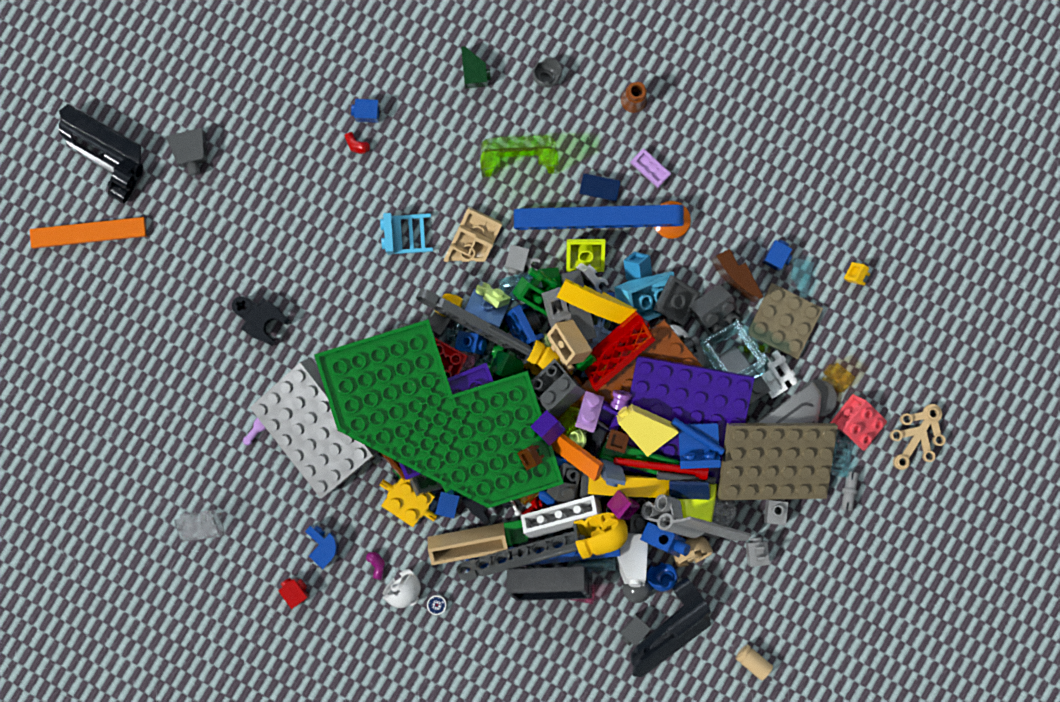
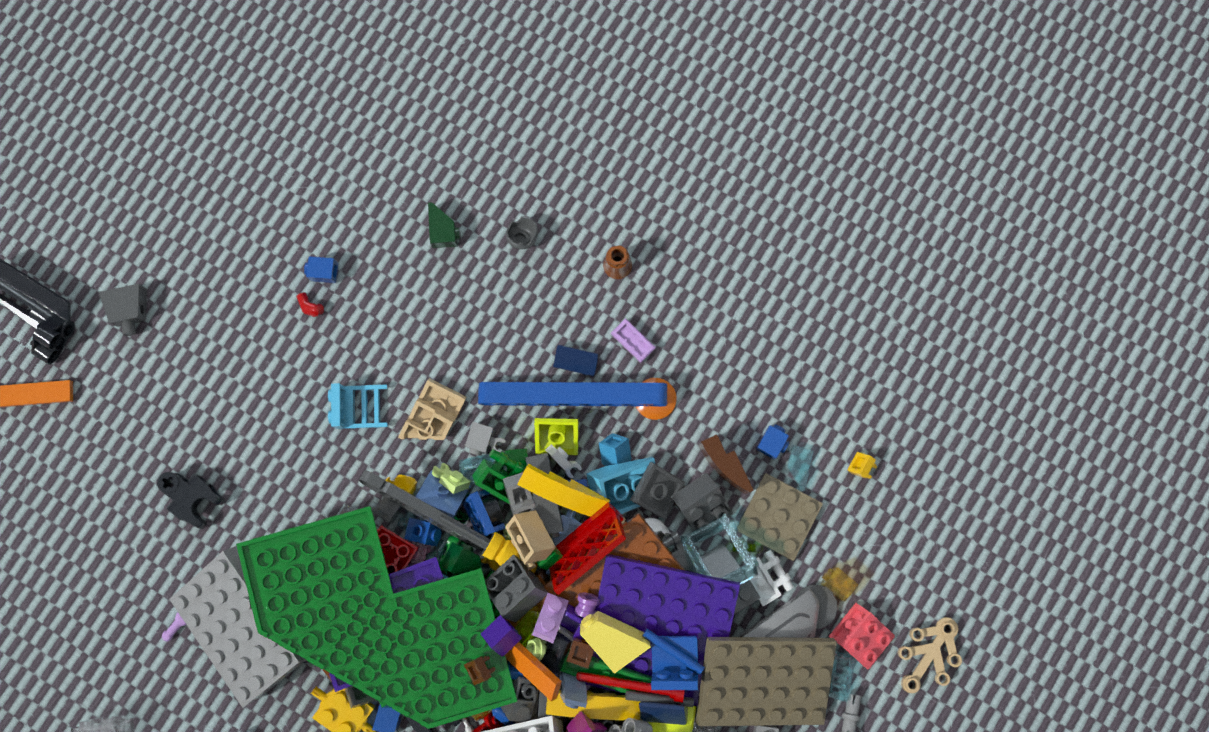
camera: 10 degrees right, 5 degrees down
clear neon green windscreen [480,135,559,177] -> none

